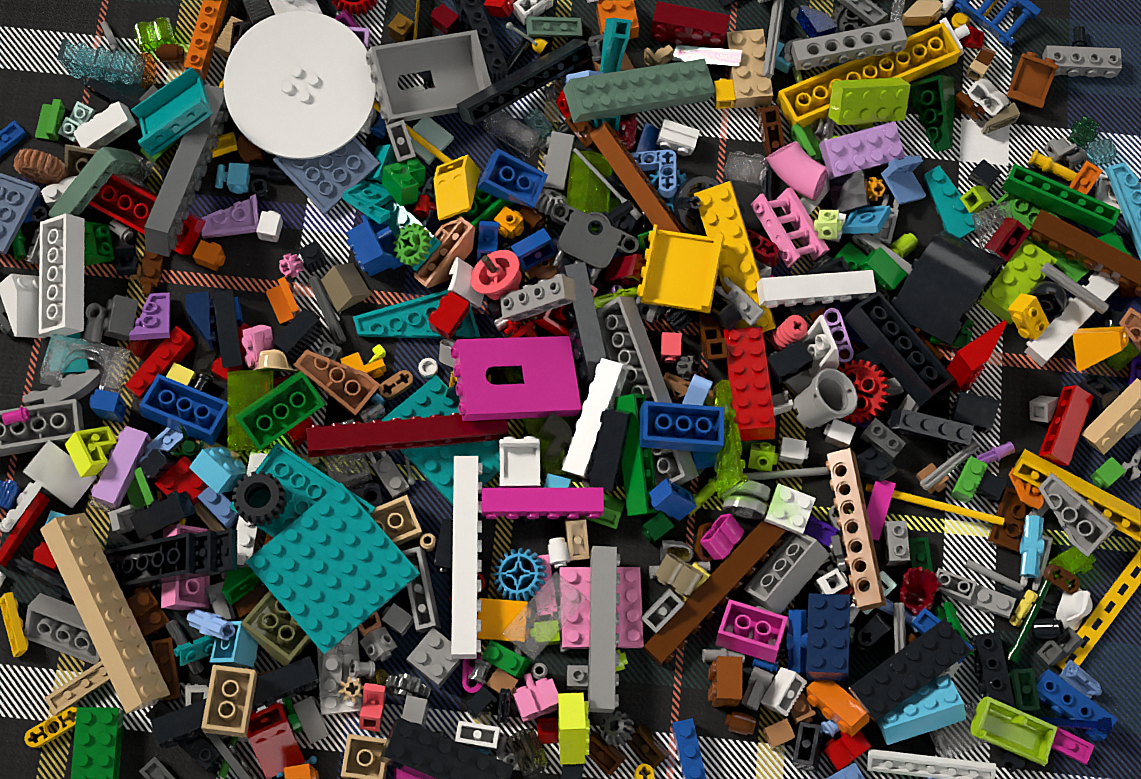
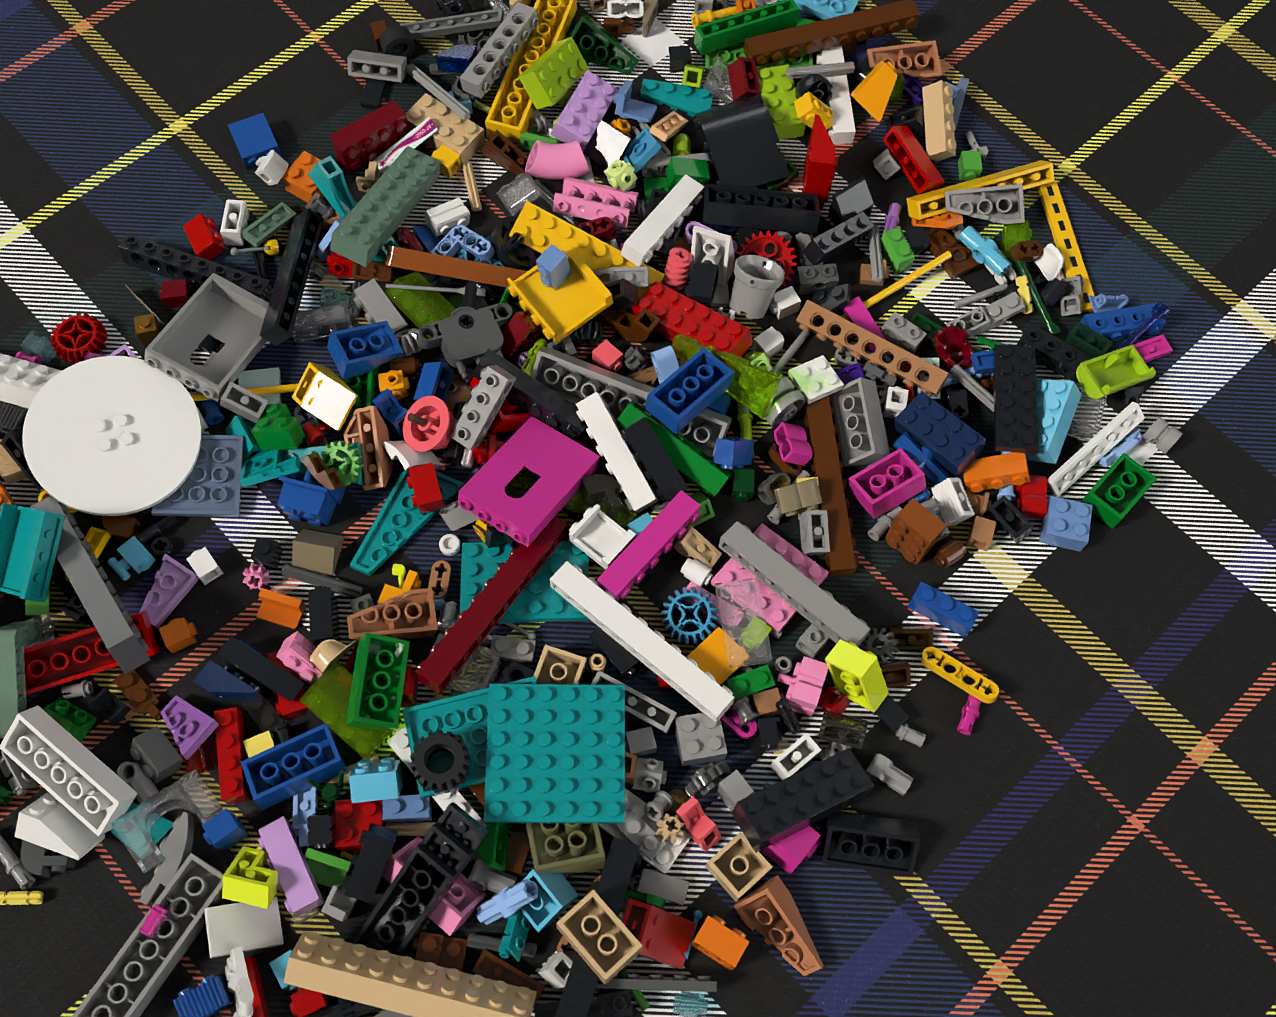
camera: 50 degrees left, 5 degrees down
none -> reddish brown slope [301,453,344,491]
none -> tan axle [462,162,482,212]
none -> medium blue brick [536,244,571,290]
none -> light nougat plate [649,111,688,142]

